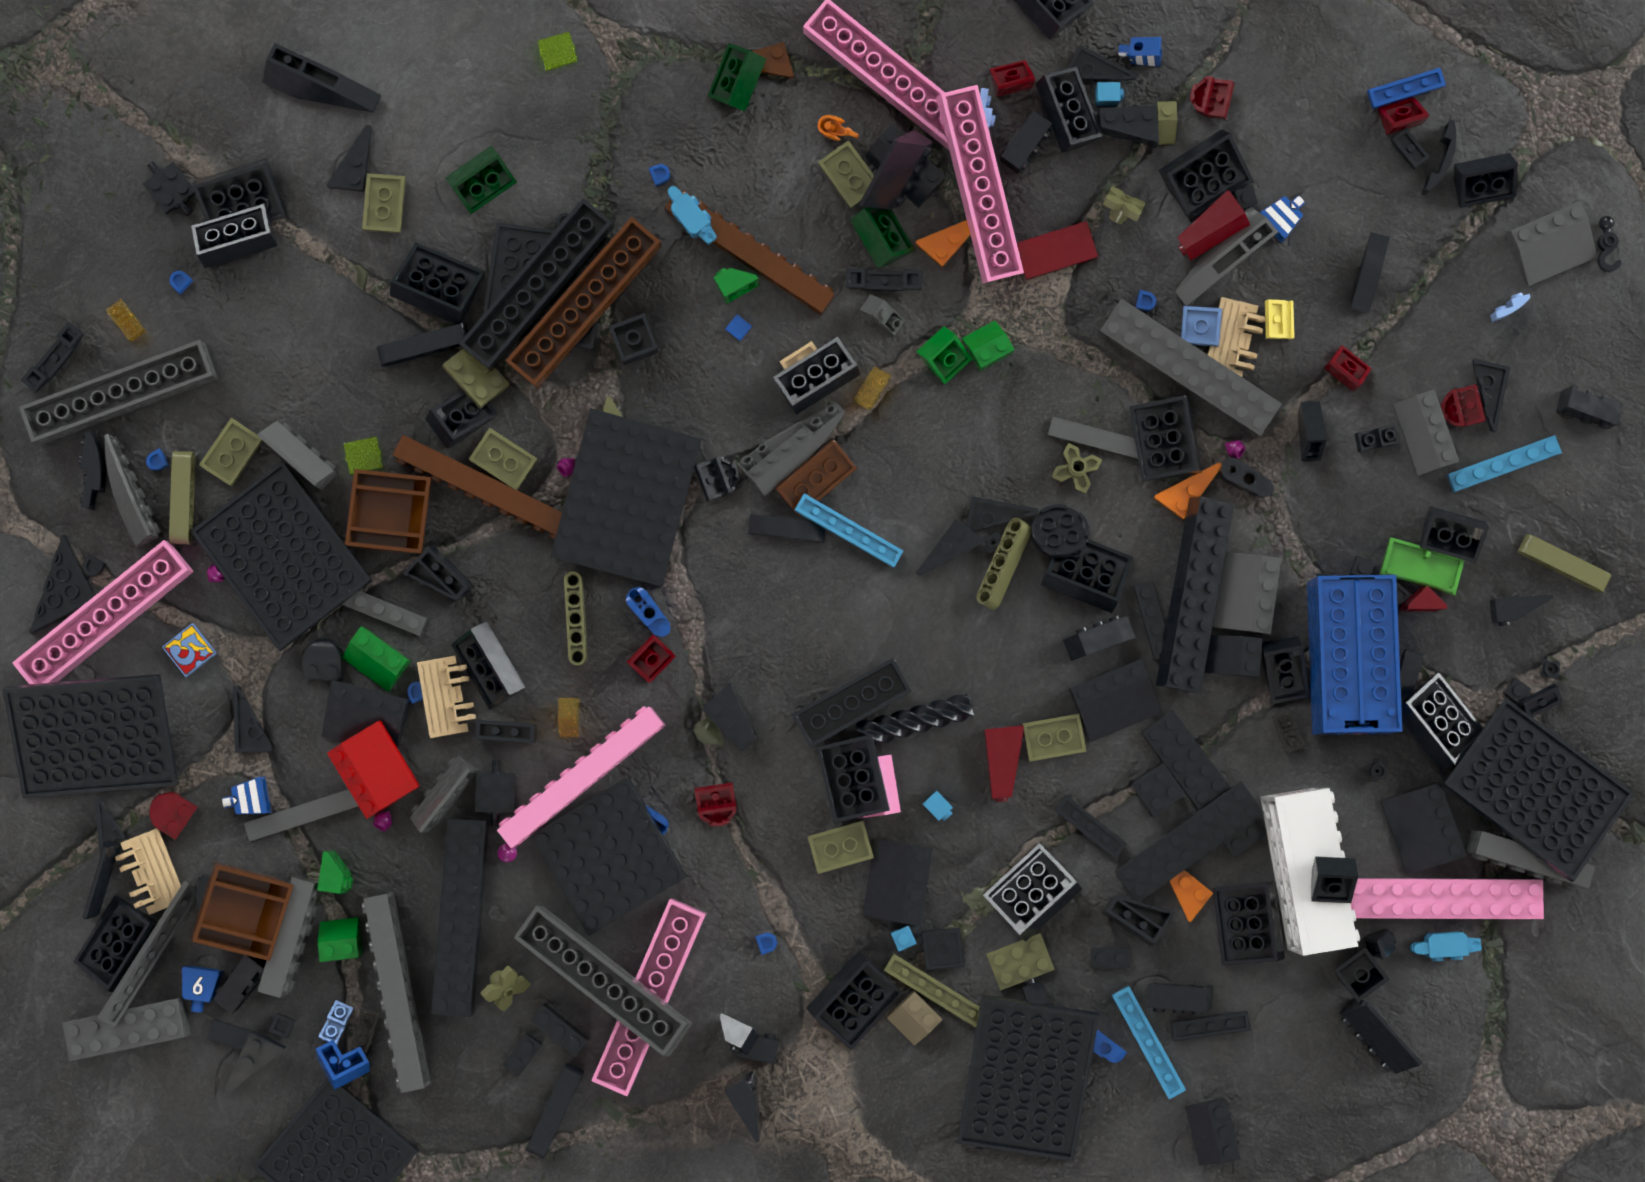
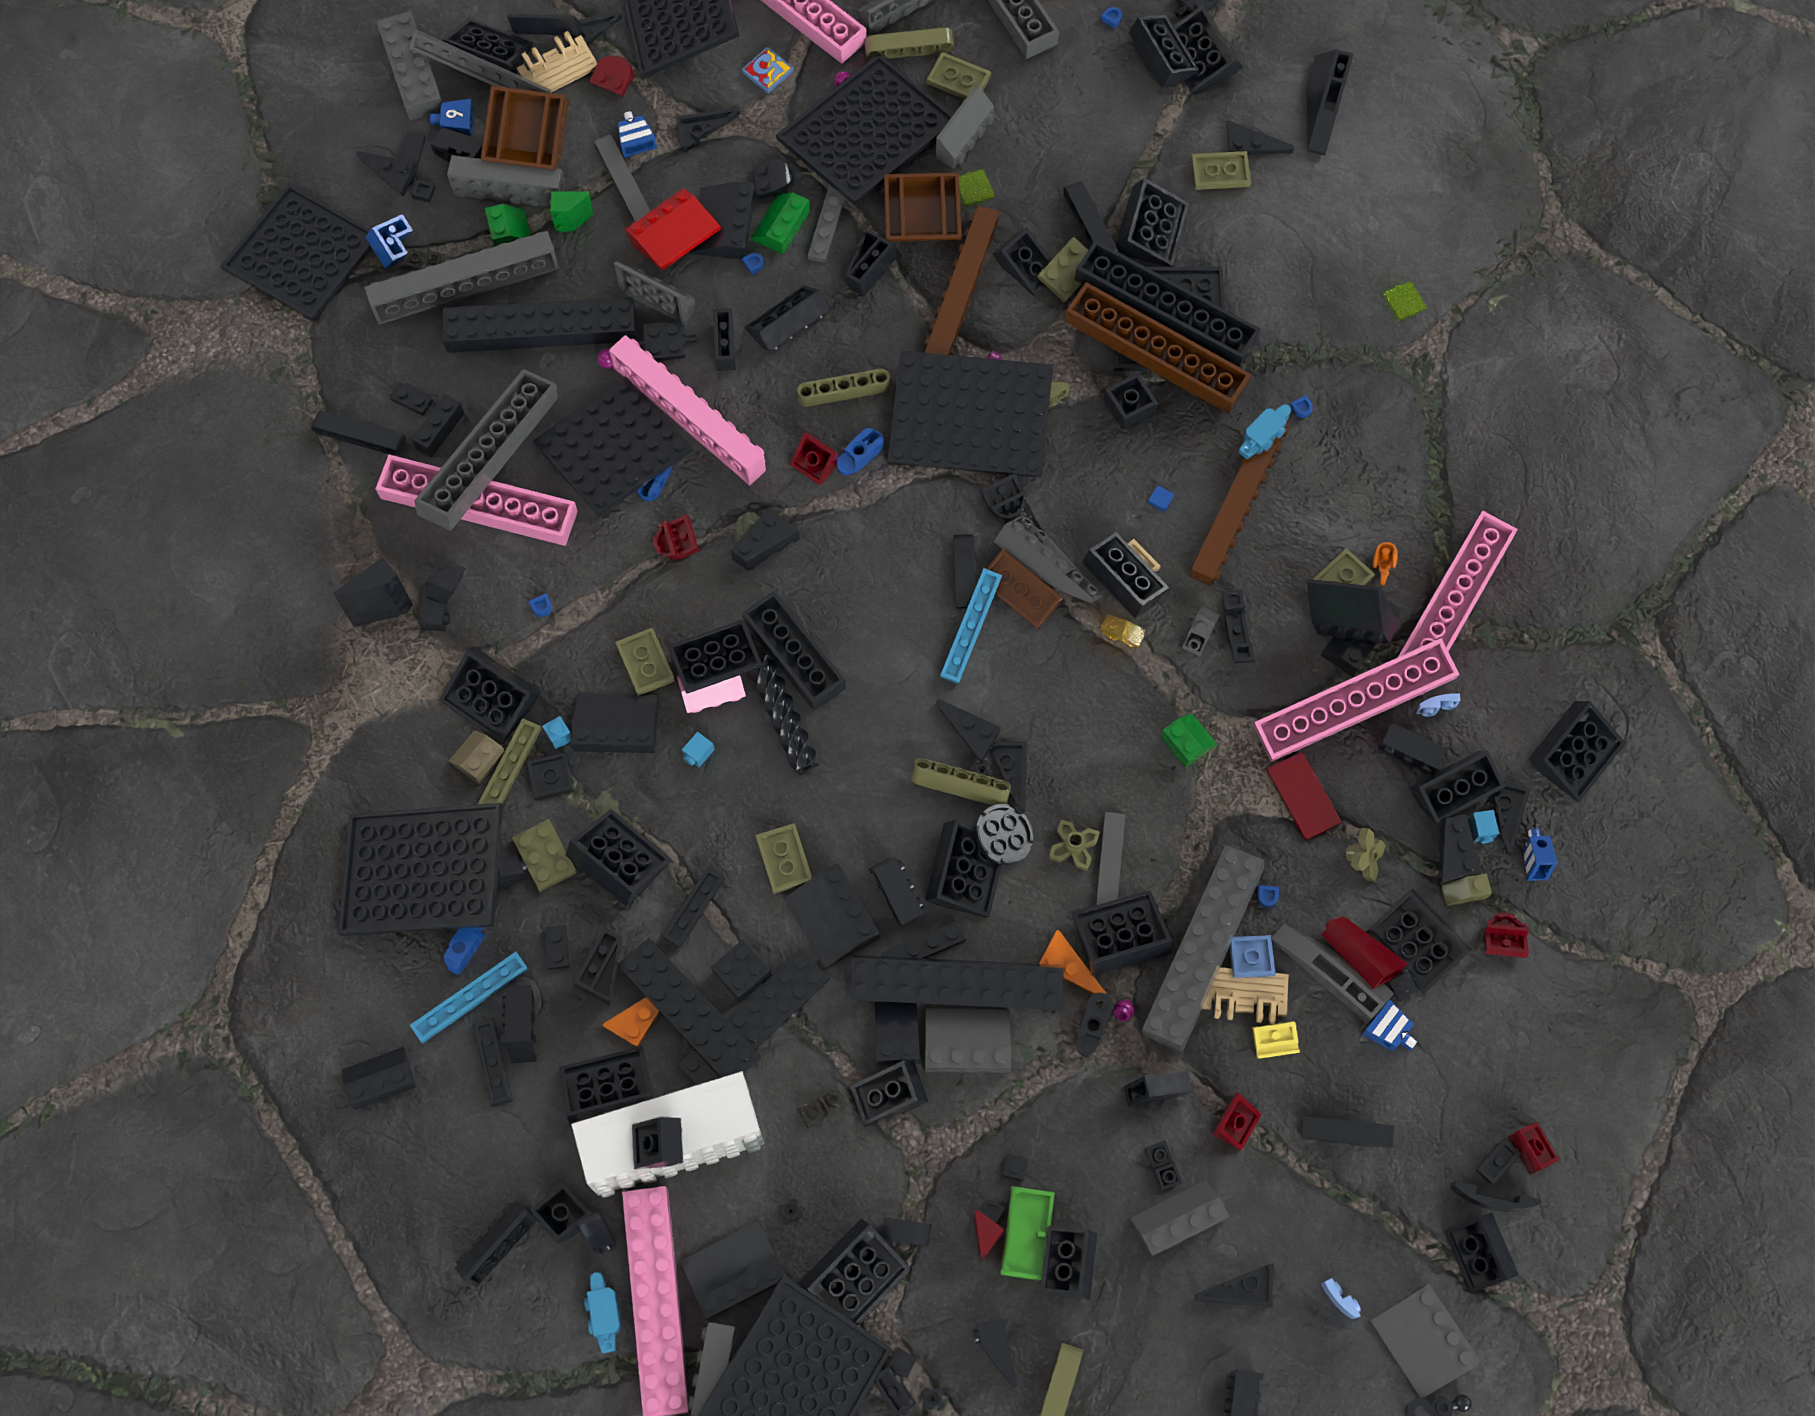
camera: 80 degrees right, 15 degrees down
blue tile [146,448,170,471] -> none
light blue slope [318,1000,354,1045] -> none
magenta plate [372,811,392,832] -> none
tan hinge [417,656,476,738] -> none
dark green slope [445,145,517,214] -> none
olive plate [469,428,538,491] -> none
olive plant [480,966,531,1011] -> none
clear yellow slope [558,698,580,737] -> none
dark green slope [707,43,767,112] -> none
green slope [714,268,759,305] -> none
reddish brown wing [721,42,794,79] -> none
dark green slope [850,207,915,268] -> none
orange wing [915,220,971,268] -> none
green slope [916,326,972,384] -> none
dark red slope [984,725,1024,802] -> none
dark red slope [989,60,1035,97] -> none
blue piece [1307,575,1402,735] -> none
blue plate [1367,68,1446,109] -> none
dark red slope [1441,384,1486,427] -> none
dark azure plate [1447,435,1562,493] -> none

